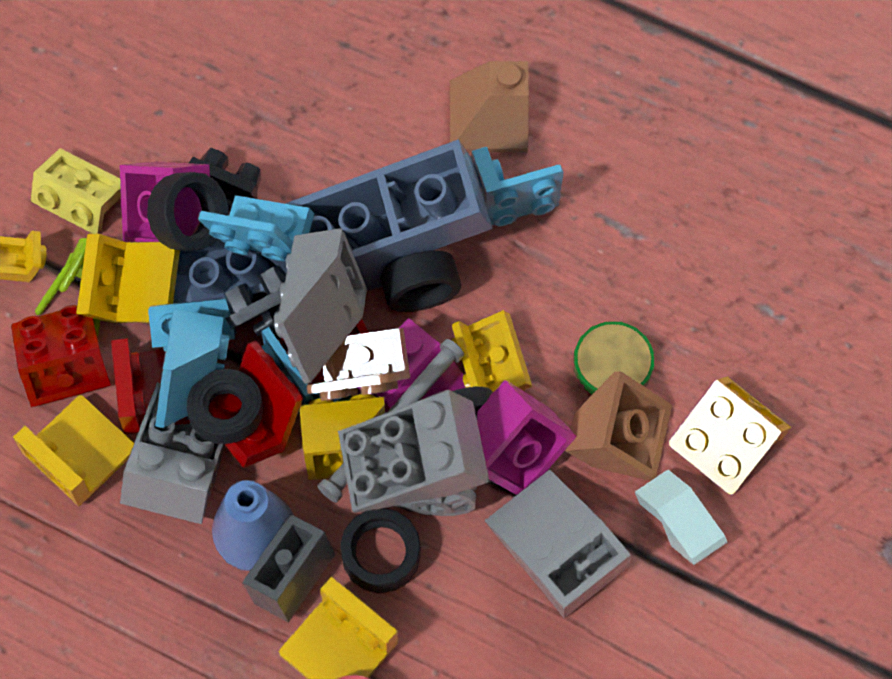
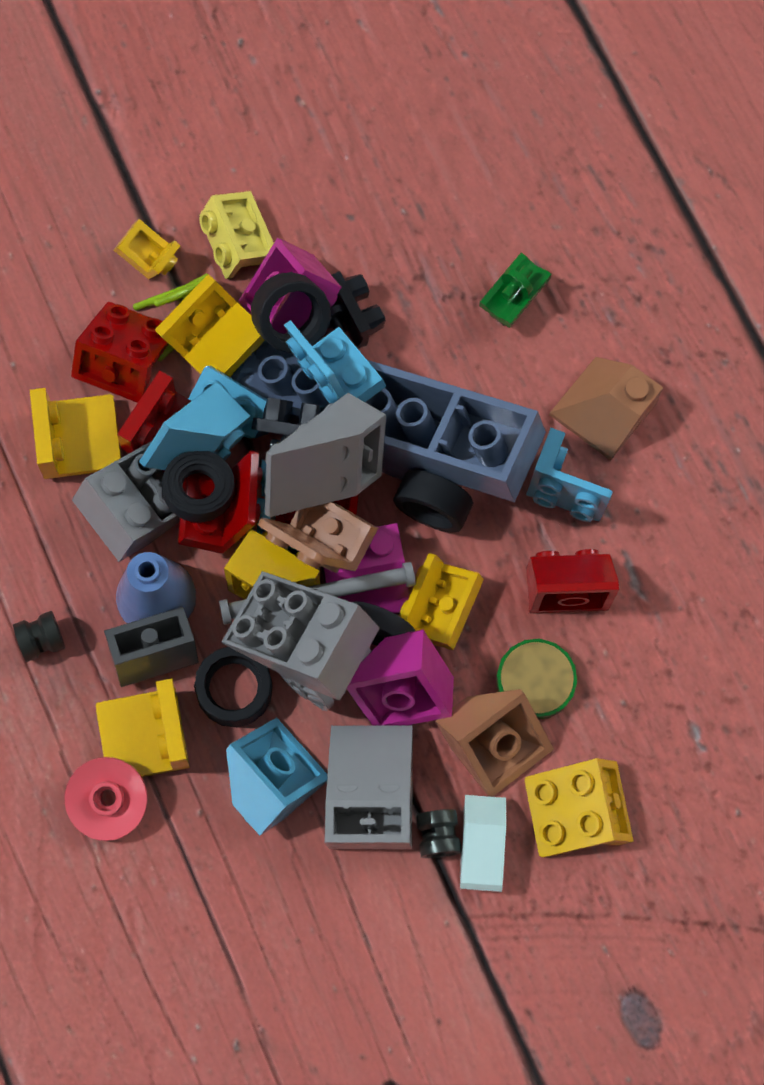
camera: 35 degrees right, 5 degrees up
none -> pearl dark grey wheel [13,611,65,662]
none -> medium azure slope [226,717,327,836]
none -> pearl dark grey wheel [416,809,462,858]
none -> green hips [479,252,552,328]
none -> red slope [526,549,620,613]

